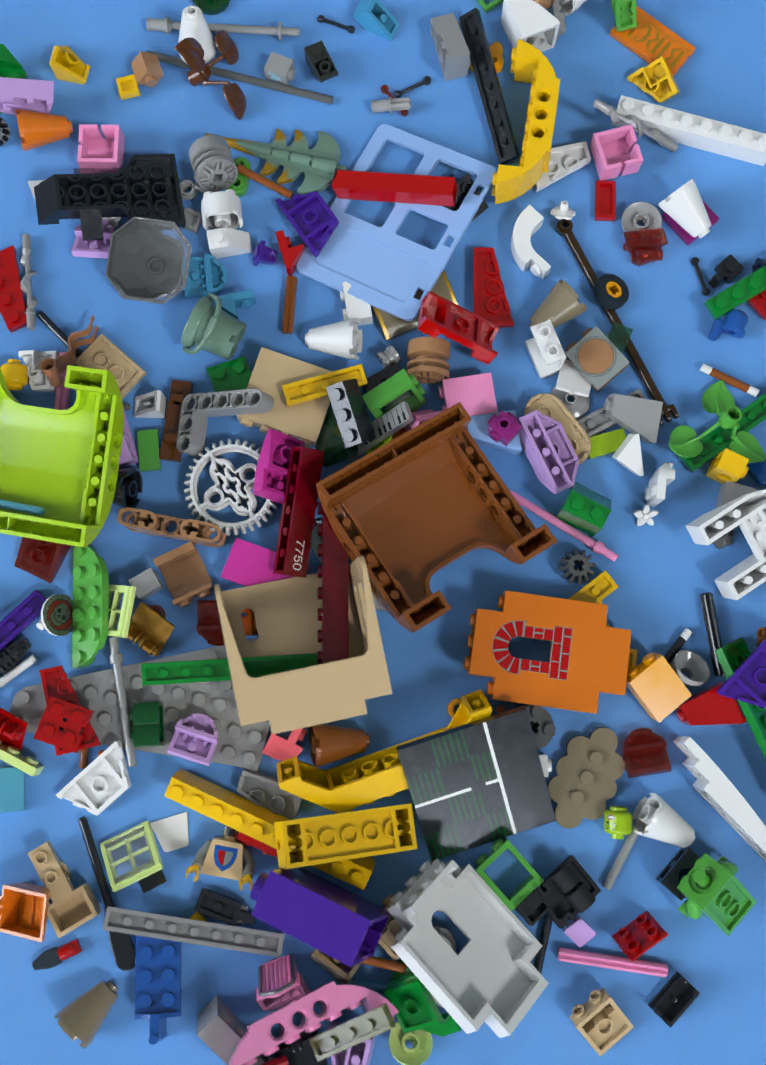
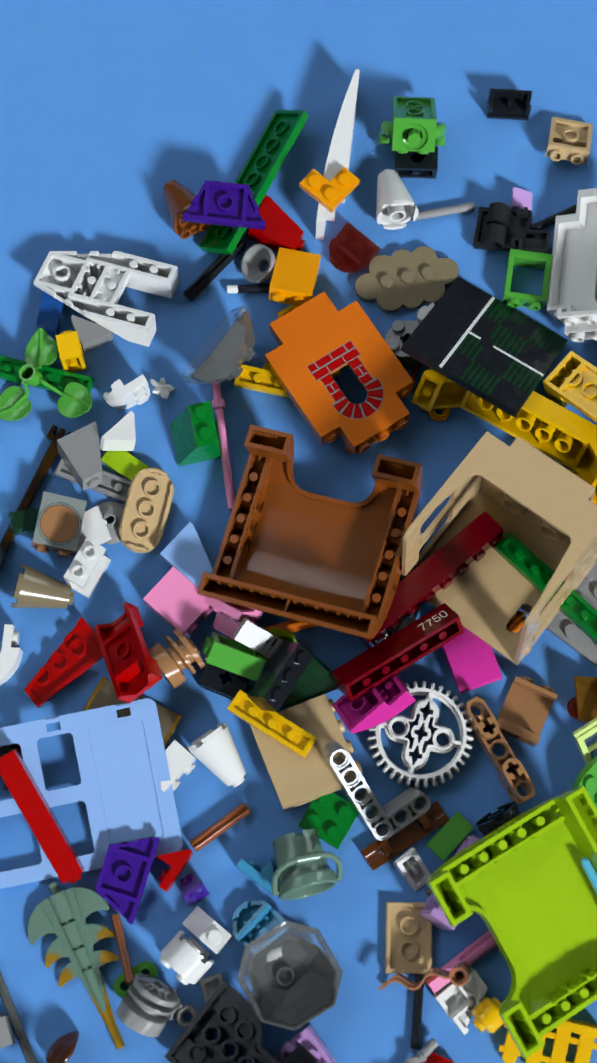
camera: 135 degrees left, 5 degrees down
light grey brick [128,567,165,600] -> none
clear red slope [196,600,225,646] -> none
light grey wheel [376,345,401,369] -> none
magenta brick [487,410,522,447] -> none
lavender wedge [517,410,579,494] -> none
bright pink axle [557,947,668,977] -> none
dark grey gear [559,549,595,585] -> none
lime head [603,806,633,839] -> none
red hinge [612,911,668,962] -> none
none -> dark grey rock [181,306,256,384]
none -> light orange plate [299,167,360,213]

